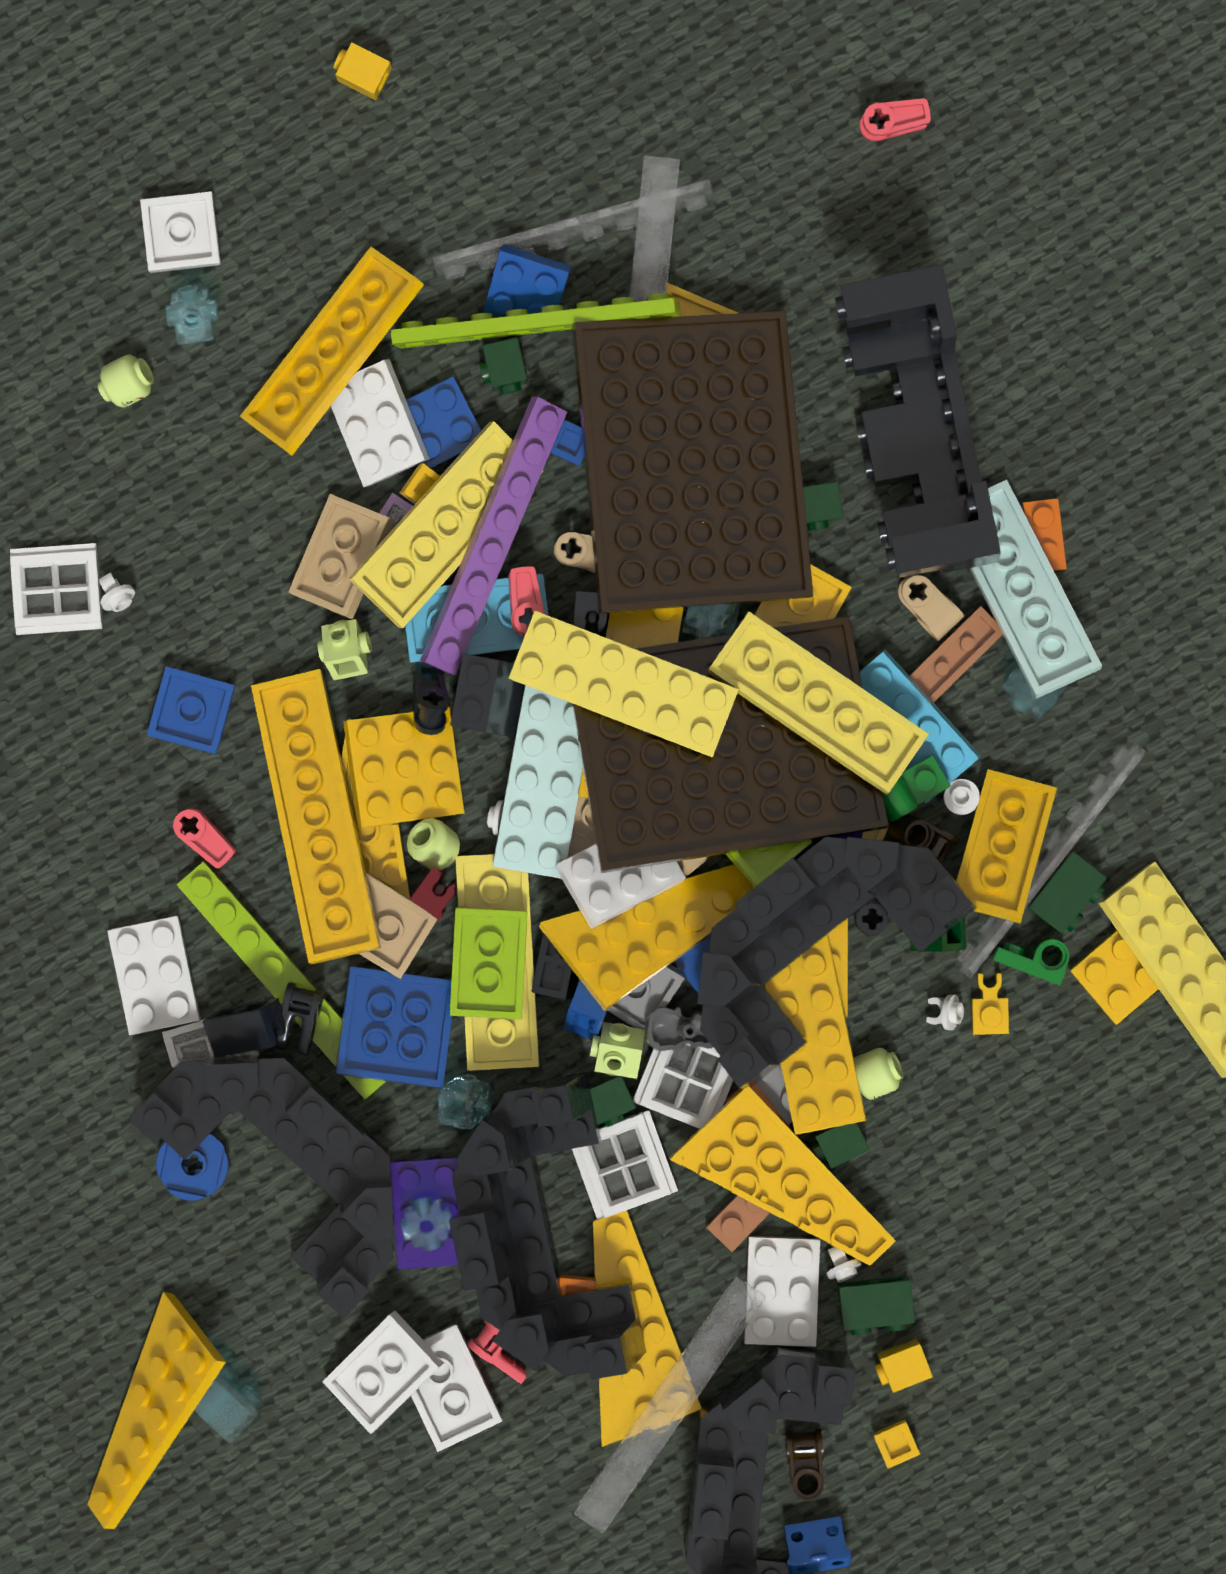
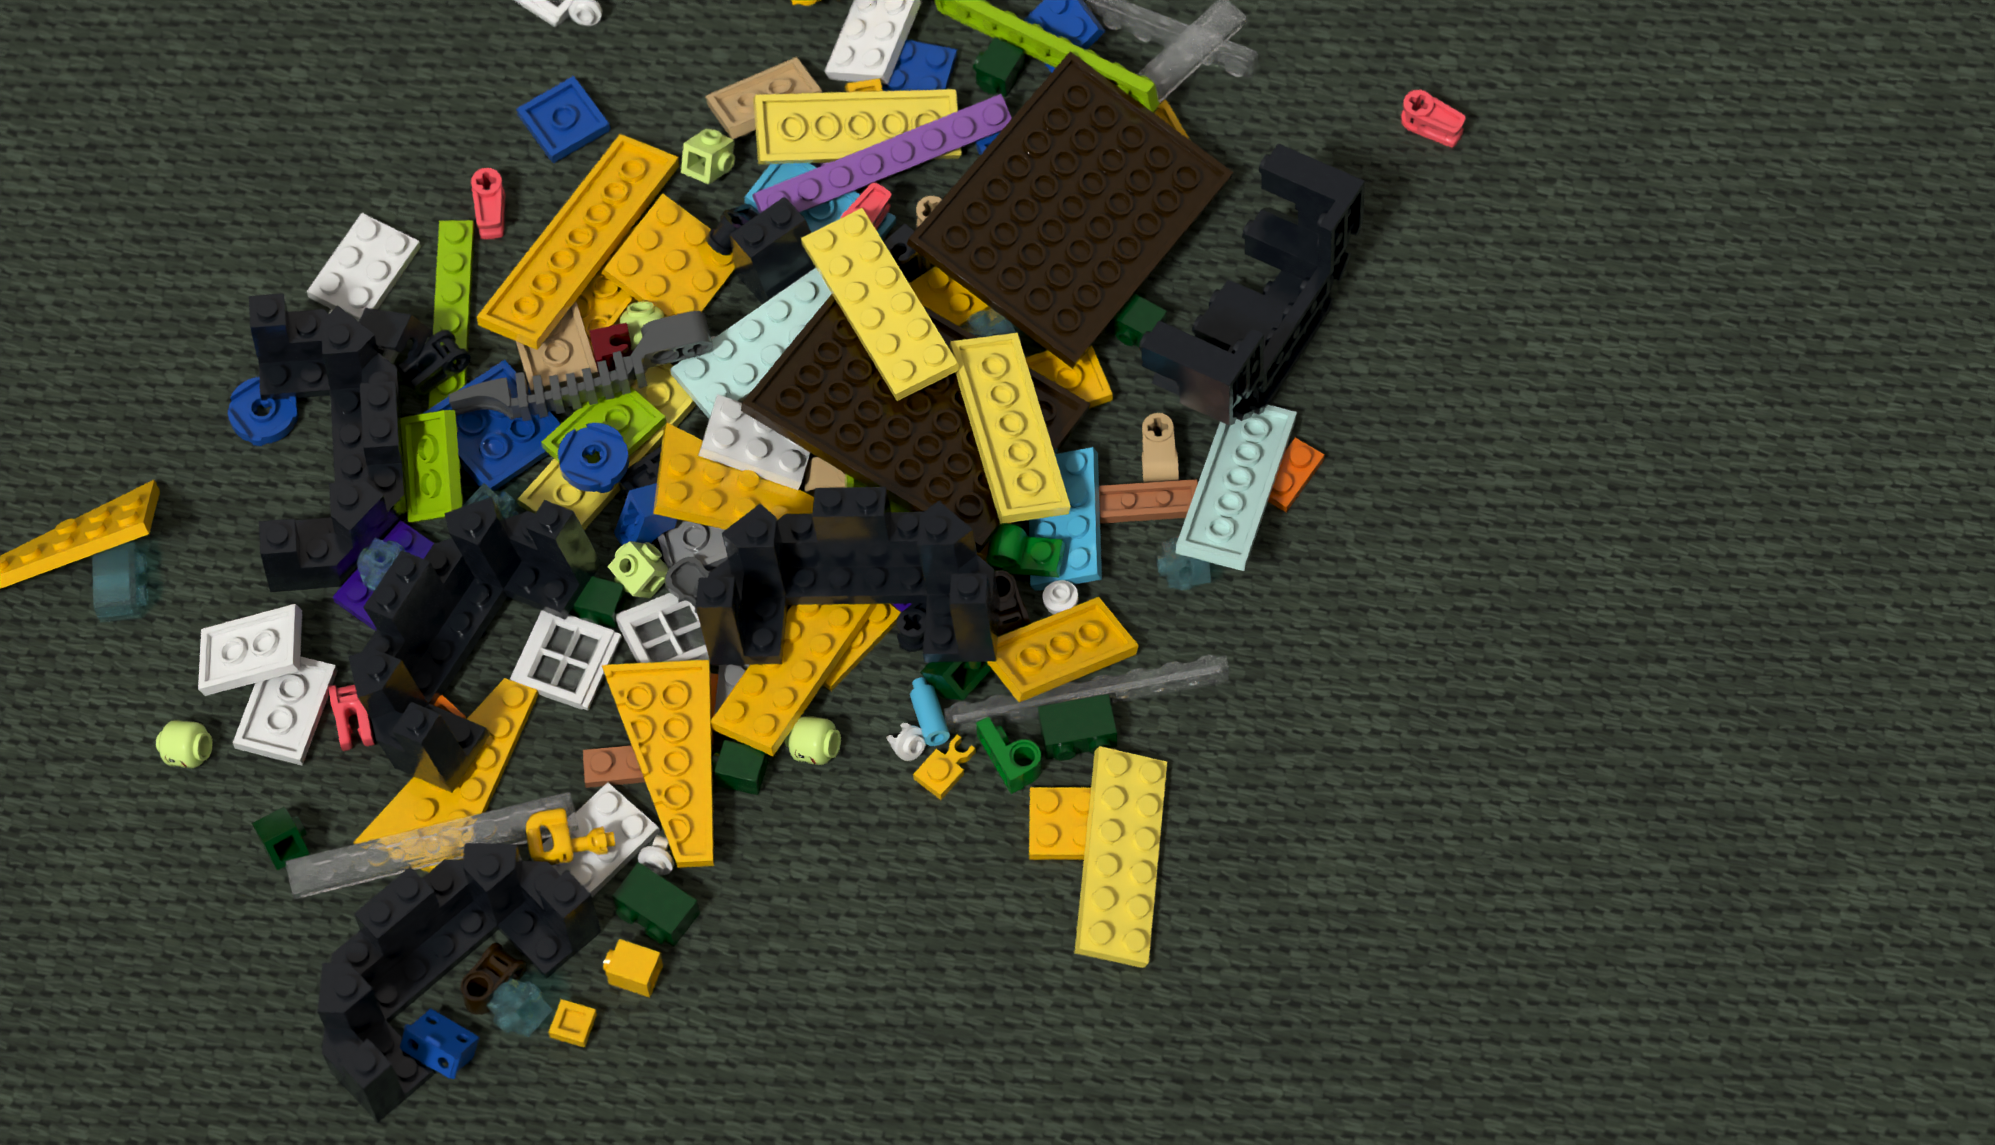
camera: 45 degrees right, 25 degrees down
none -> yellowish green head [156,720,213,768]
none -> dark green brick [252,807,310,871]
none -> lime plate [400,410,463,523]
none -> dark grey piece [448,311,713,421]
none -> clear light blue brick [487,978,553,1037]
none -> yellow piece [526,808,615,865]
none -> blue plate [558,423,629,493]
none -> medium azure cylinder [910,678,950,746]

